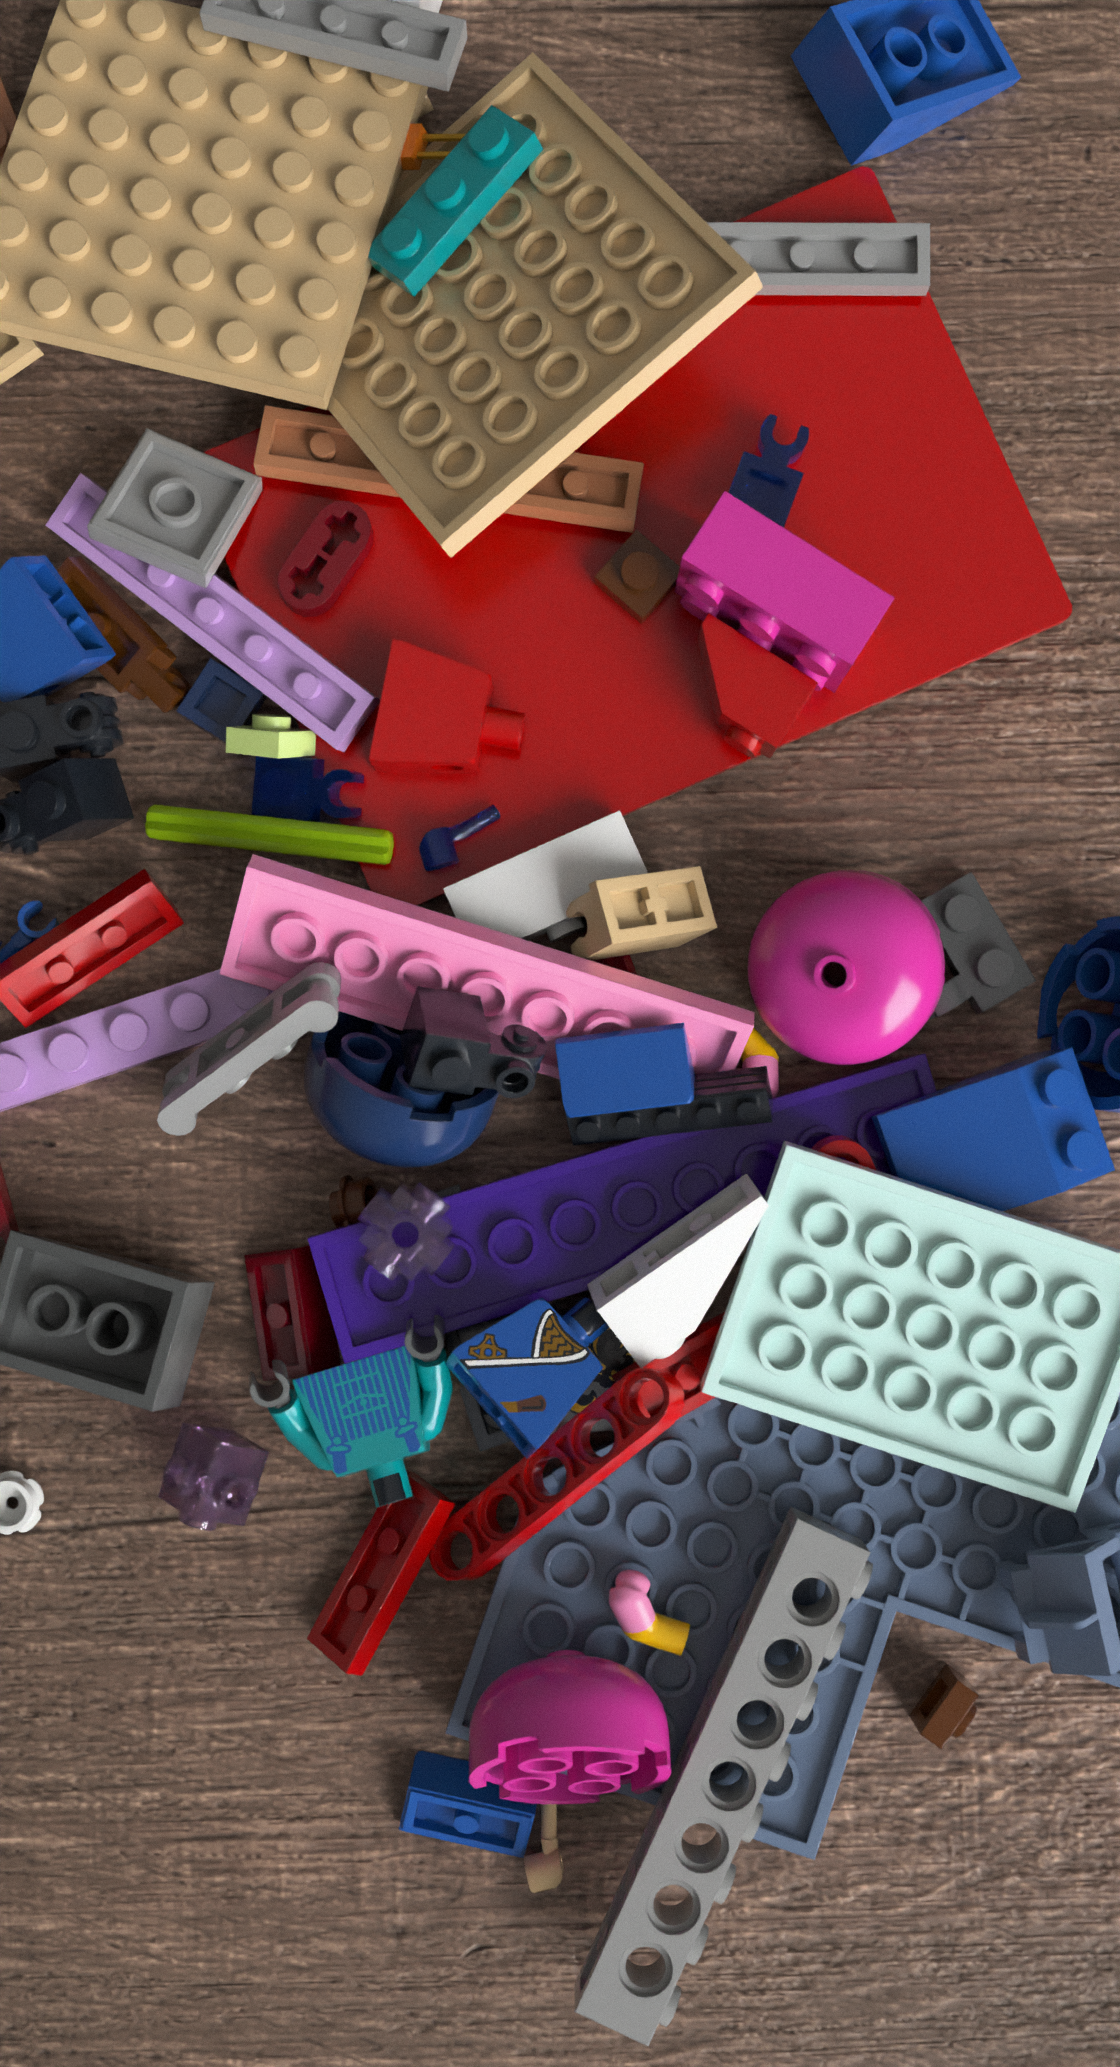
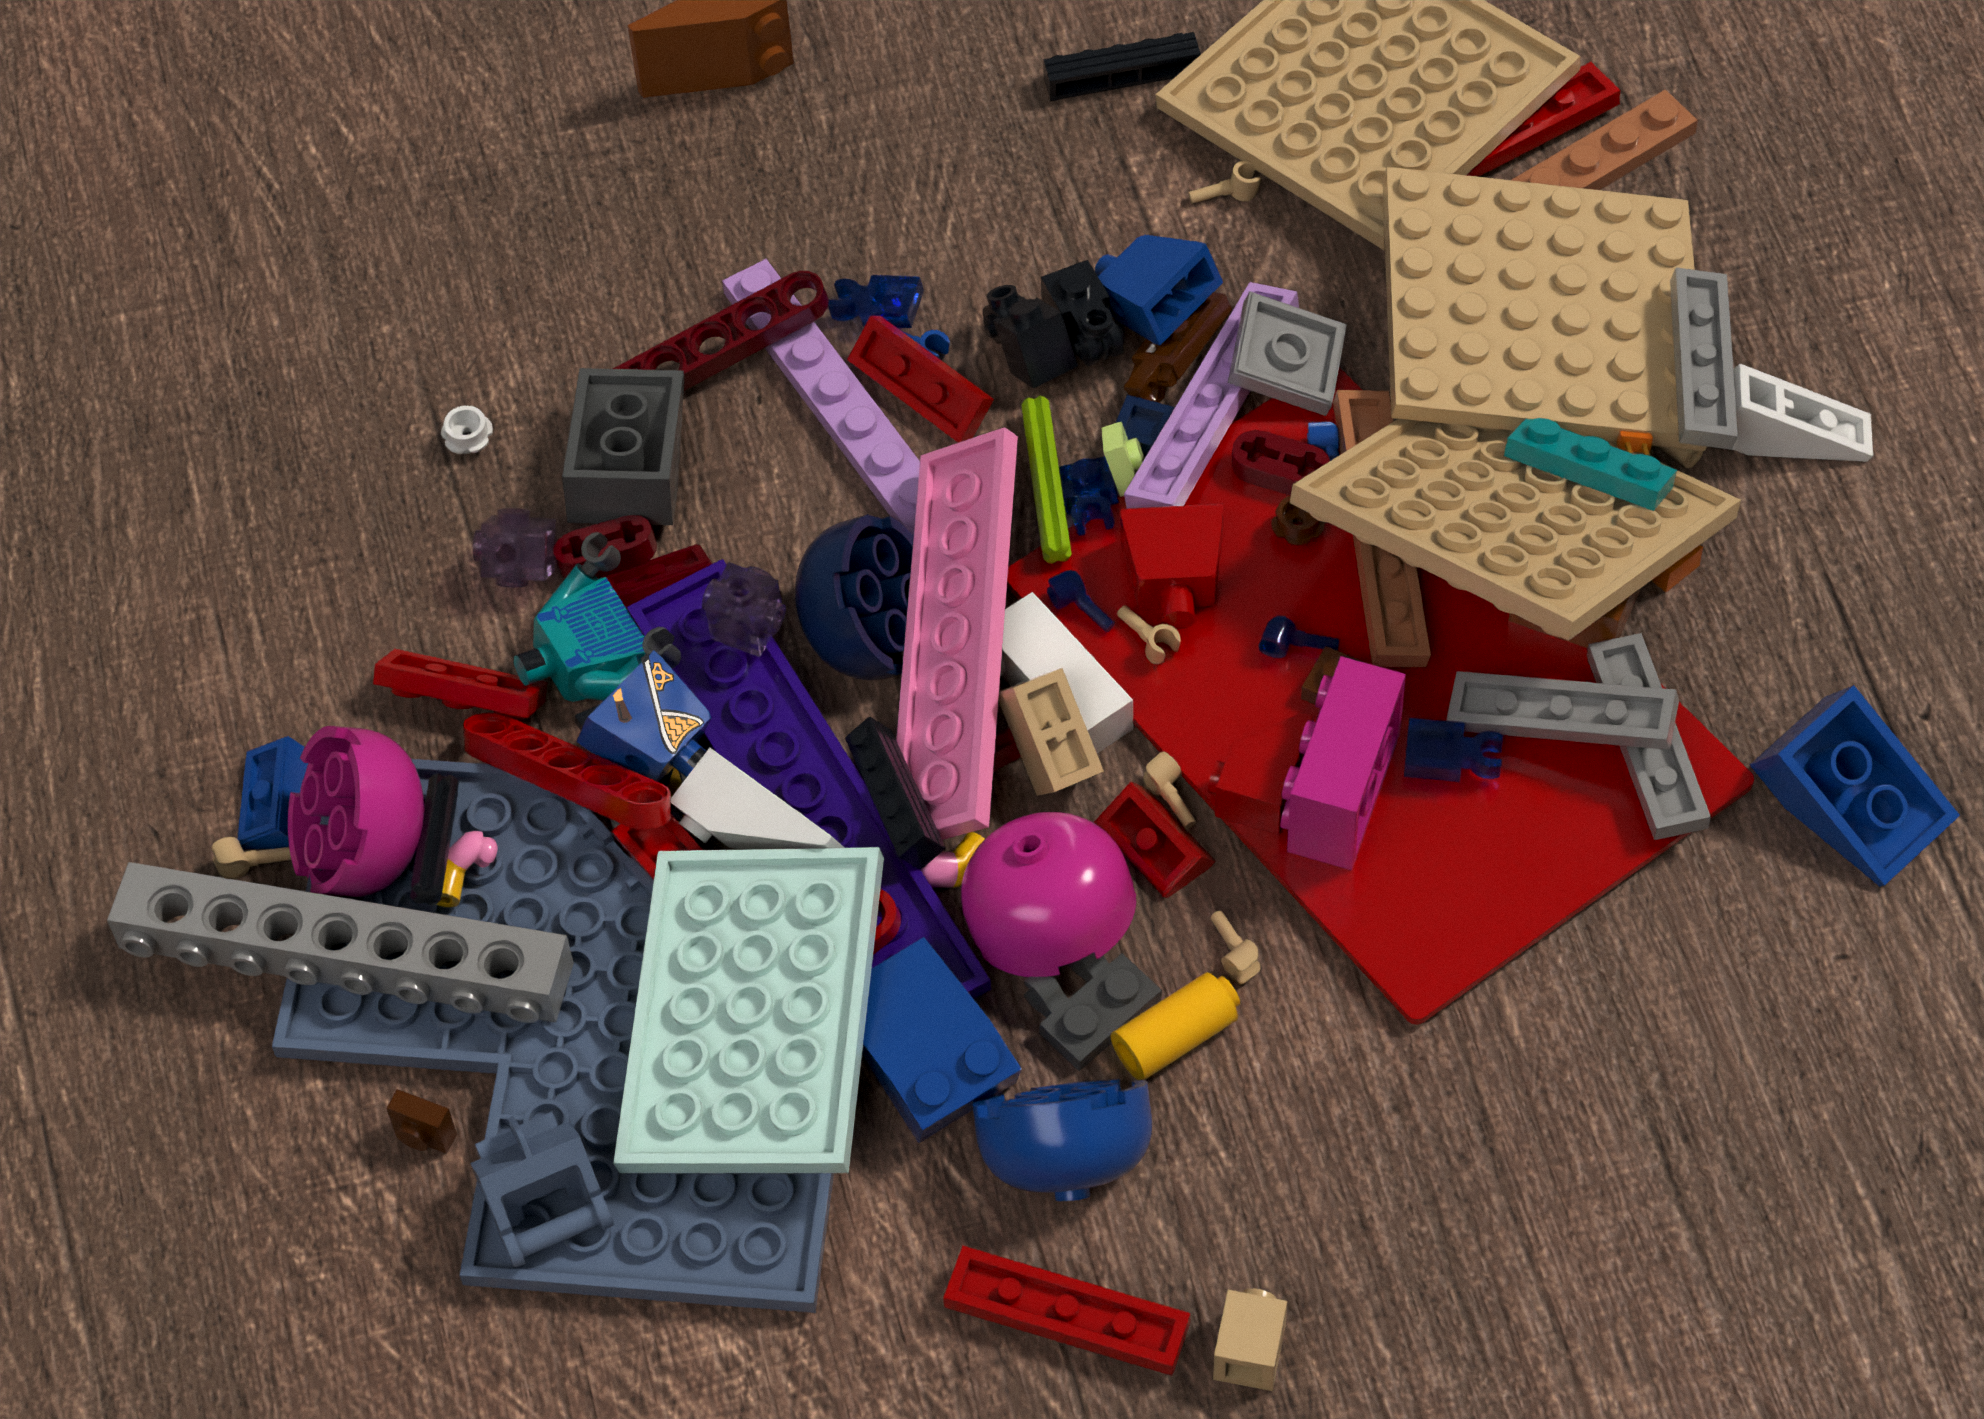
camera: 80 degrees right, 30 degrees down
light grey plate [157,962,341,1136] -> none
black brick [400,986,547,1099] -> none
blue slope [555,1022,695,1118] -> none
none -> black axle [410,773,459,906]
none -> dark red beam [553,515,657,579]
none -> red slope [1094,782,1216,898]
none -> yellow brick [1110,972,1240,1080]
none -> tan hand [1117,605,1181,664]
none -> tan hand [1143,752,1196,829]
none -> tan hand [1211,911,1261,985]
none -> clear blue hand [1259,616,1339,658]
none -> reddish brown plate [1271,496,1325,545]
none -> blue hand [1307,422,1339,461]
none -> light grey plate [1446,671,1679,750]

